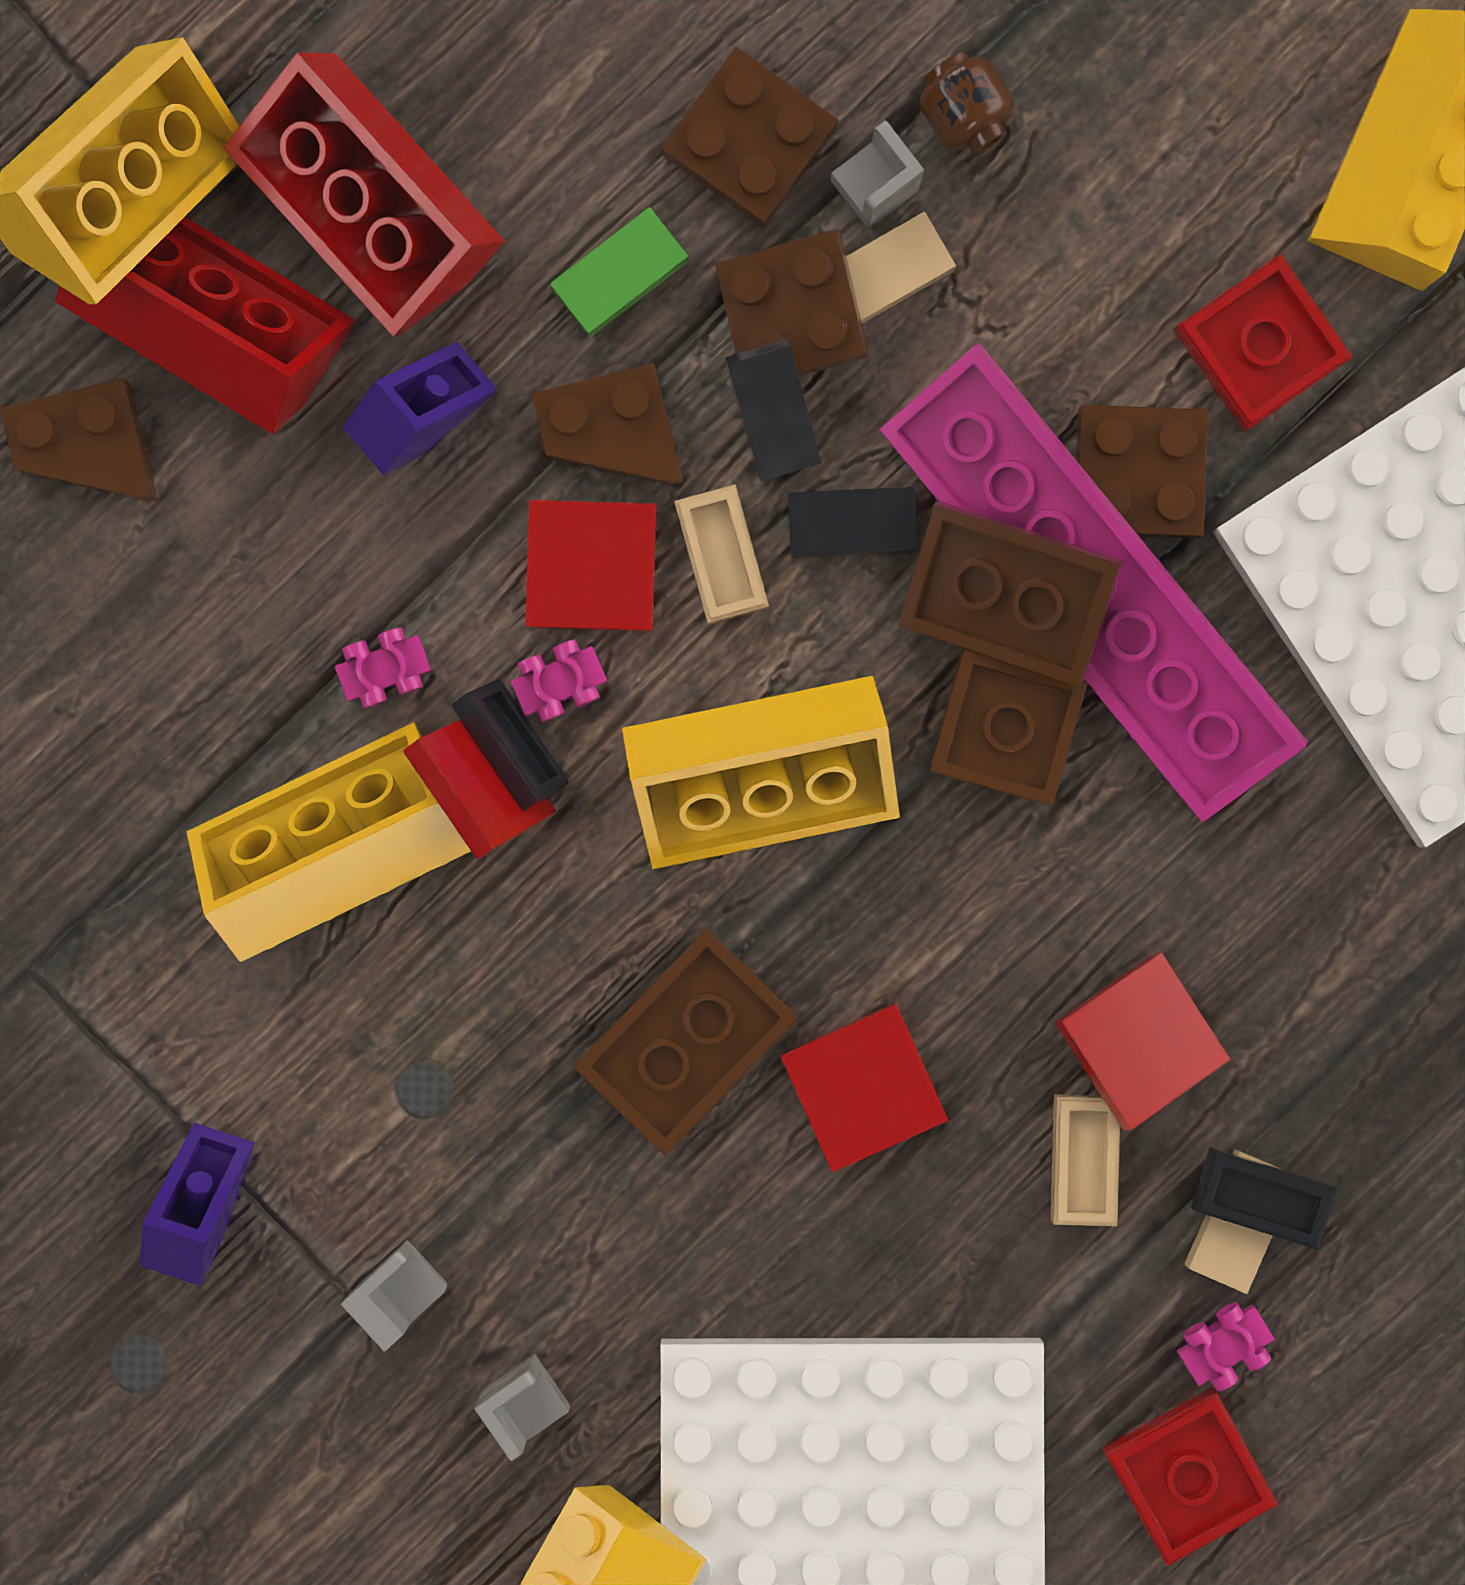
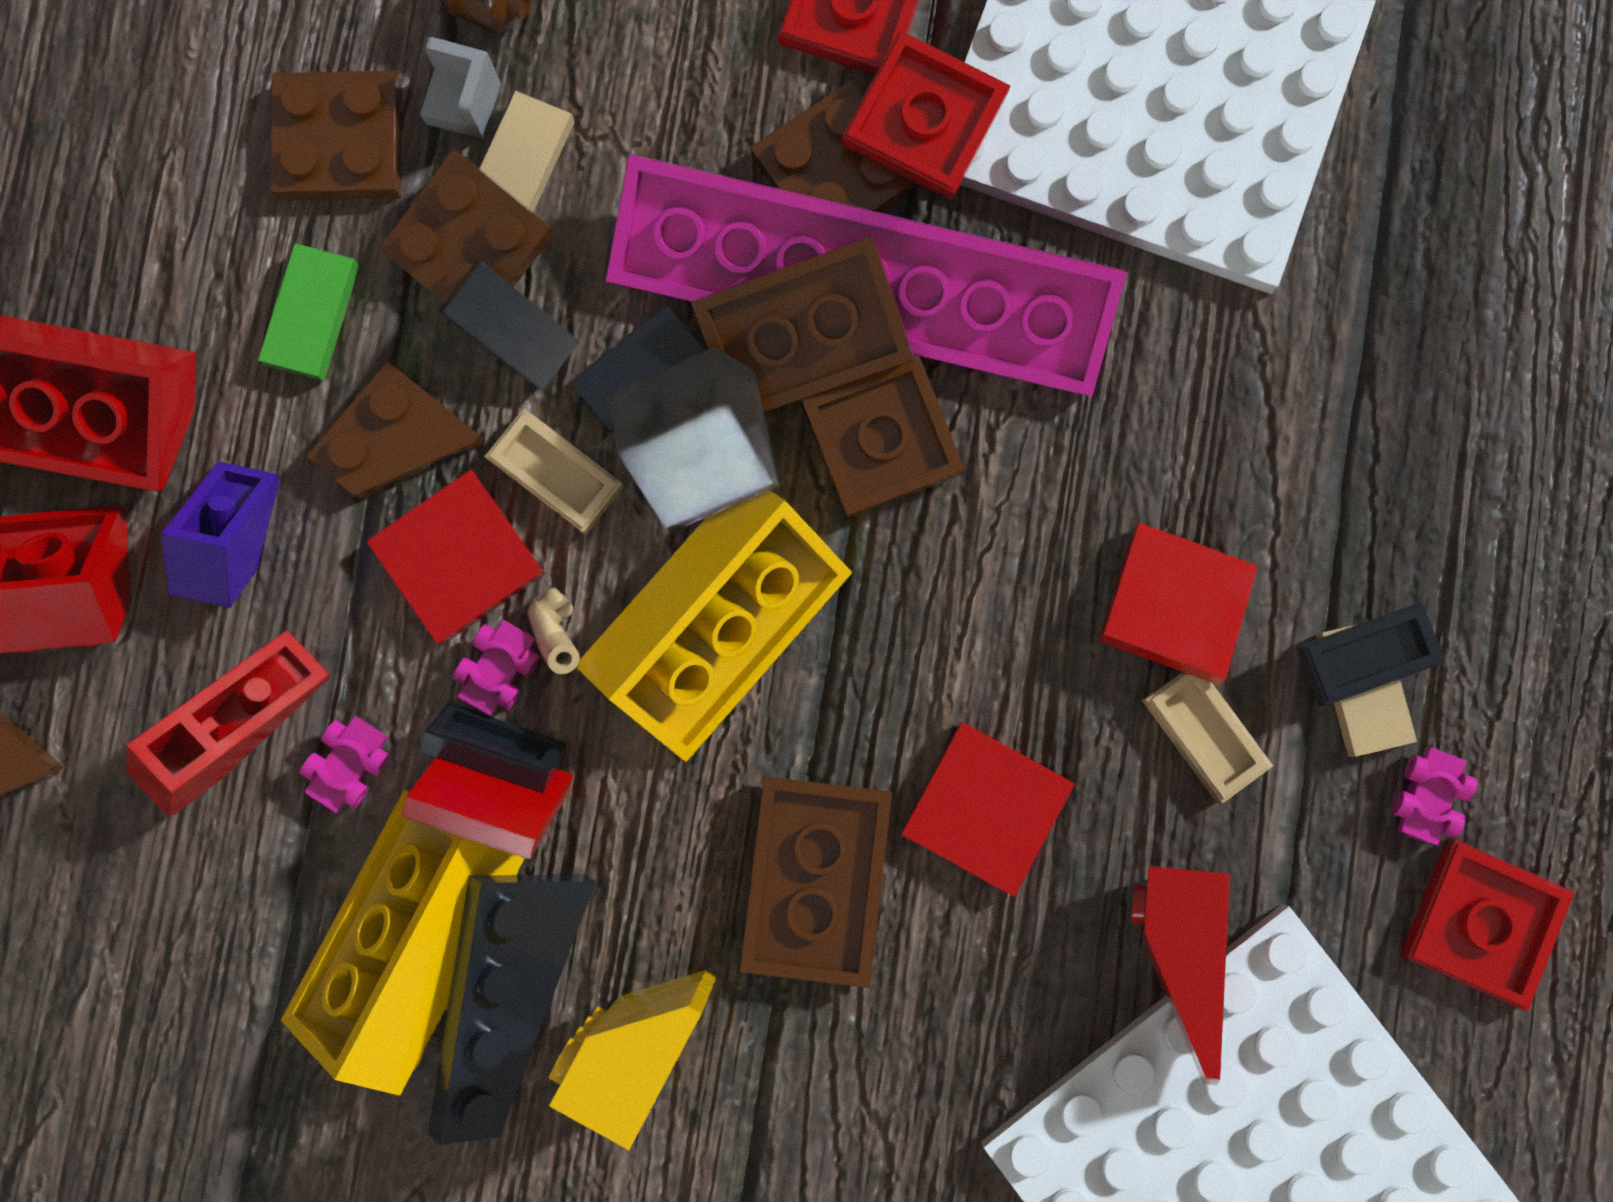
camera: 35 degrees left, 5 degrees down
none -> red slope [126,630,330,819]
none -> black wing [428,874,596,1145]
none -> tan arm [527,588,580,674]
none -> yellow slope [548,970,717,1150]
none -> clear smoke slope [608,346,780,532]
none -> red tile [842,30,1011,201]
none -> red slope [1132,866,1230,1085]

